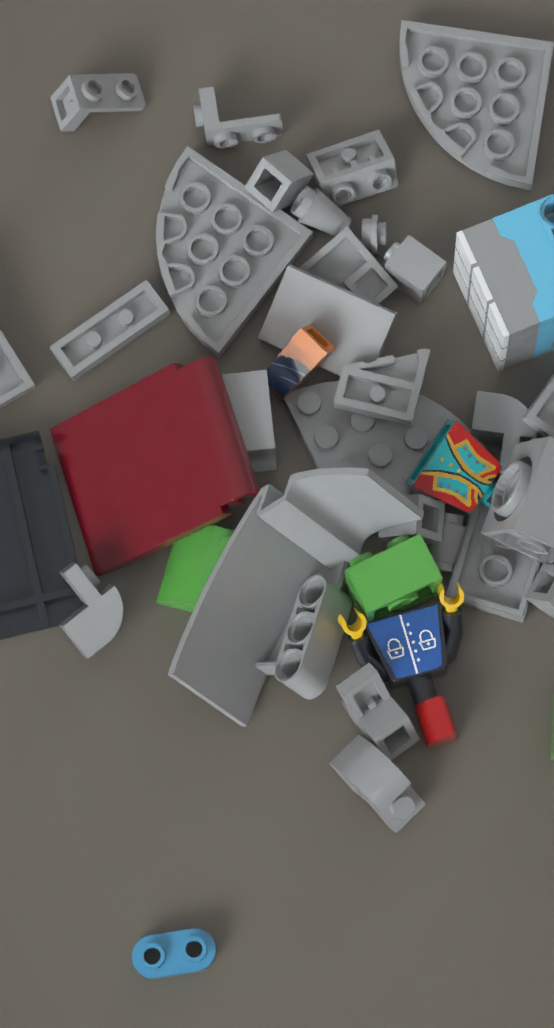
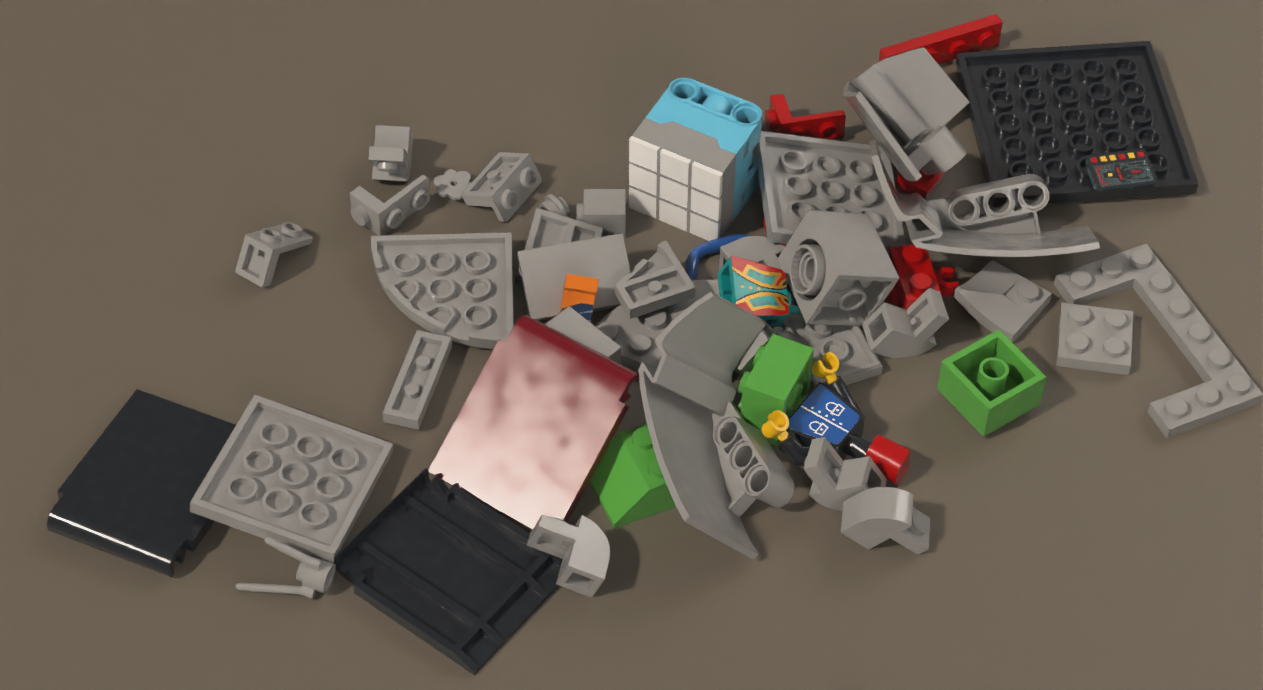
camera: 45 degrees left, 25 degrees down
light grey brick [244,150,314,212] -> none
light grey cone [291,186,351,236] -> none
light grey plate [399,20,554,191] -> none
none -> light grey brick [368,125,414,182]
none -> light grey plant [434,169,471,200]
none -> blue animal [686,234,750,281]

